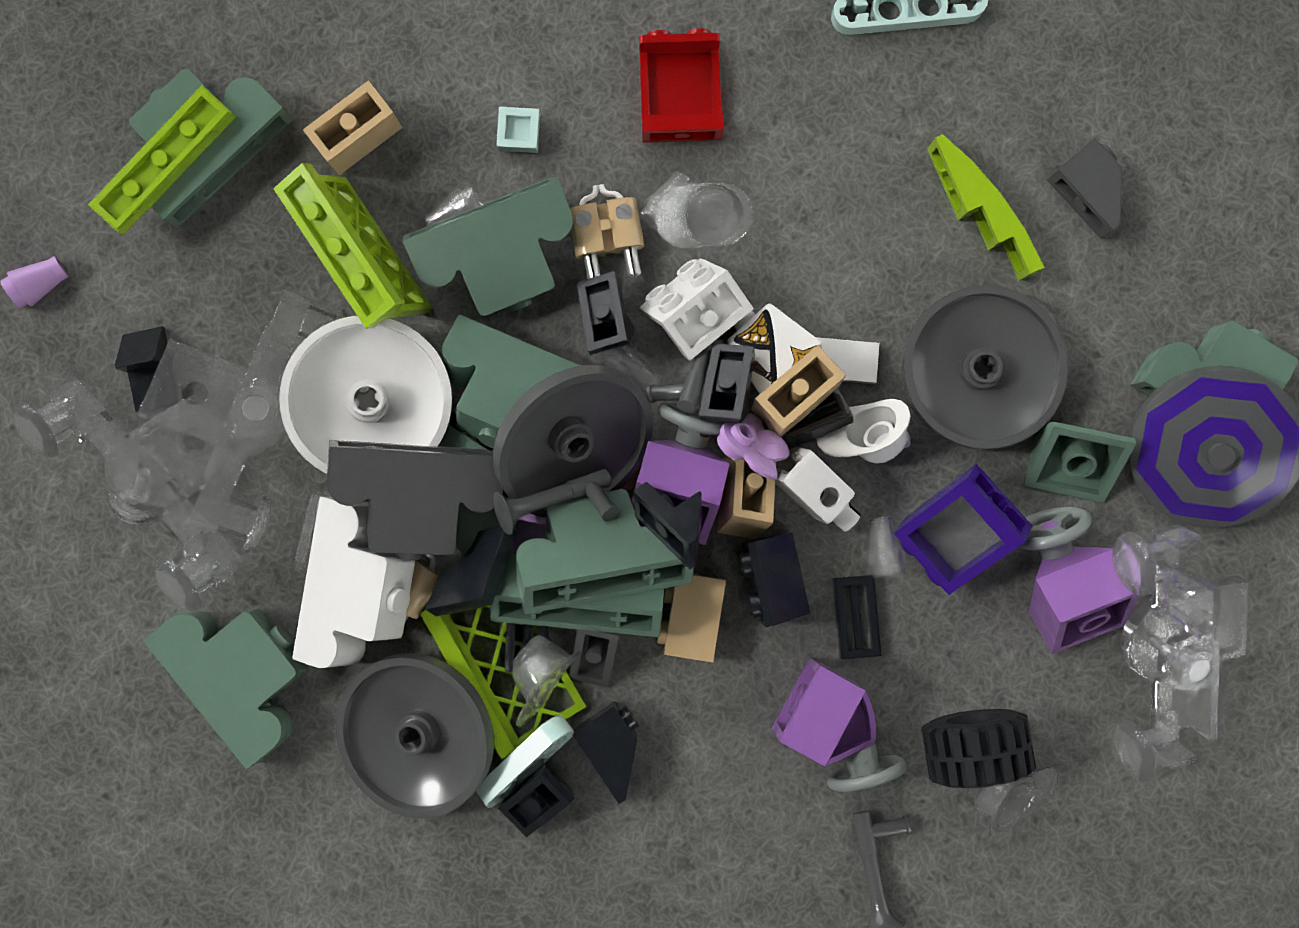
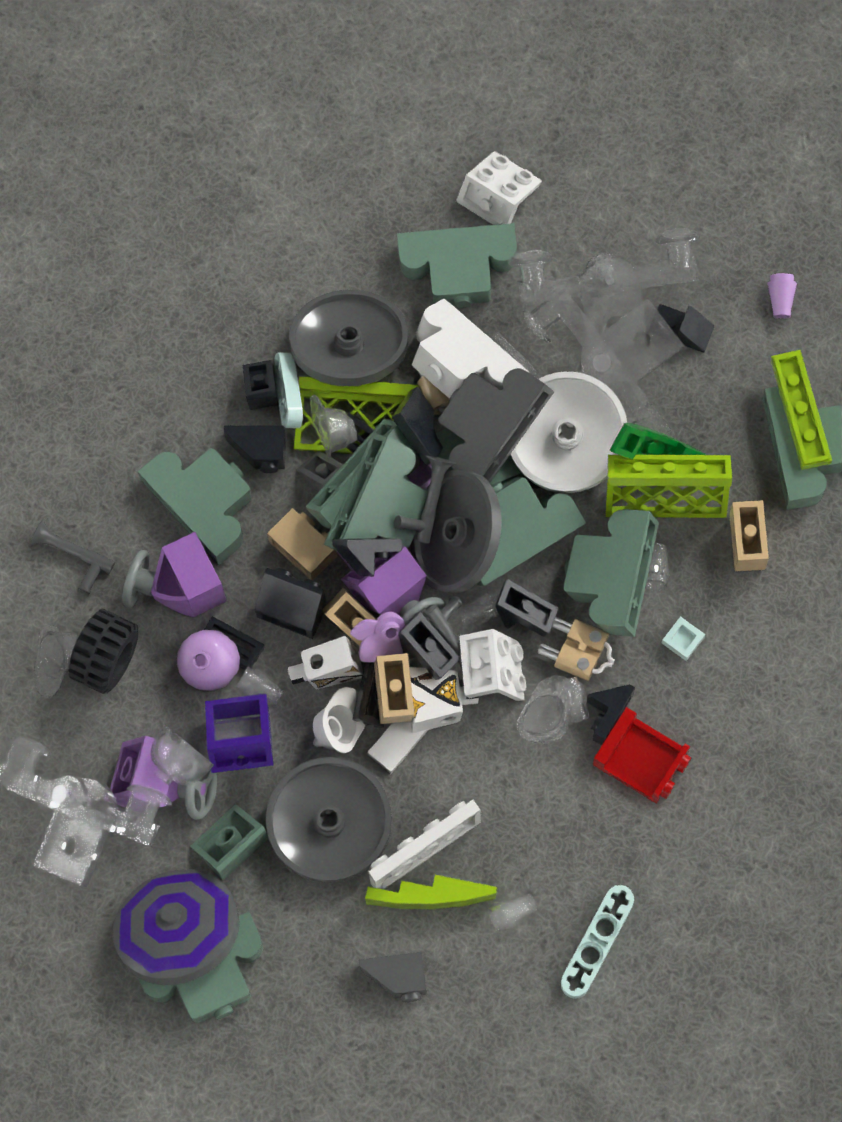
camera: 130 degrees right, 15 degrees down
none -> sand green brick [138,448,252,565]
none -> clear cylinder [150,725,214,786]
none -> lavender cylinder [177,630,240,691]
none -> white plate [368,800,480,890]
none -> white bracket [456,152,541,225]
none -> clear cone [488,894,537,932]
none -> black slope [587,684,635,745]
none -> green slope [610,423,705,460]

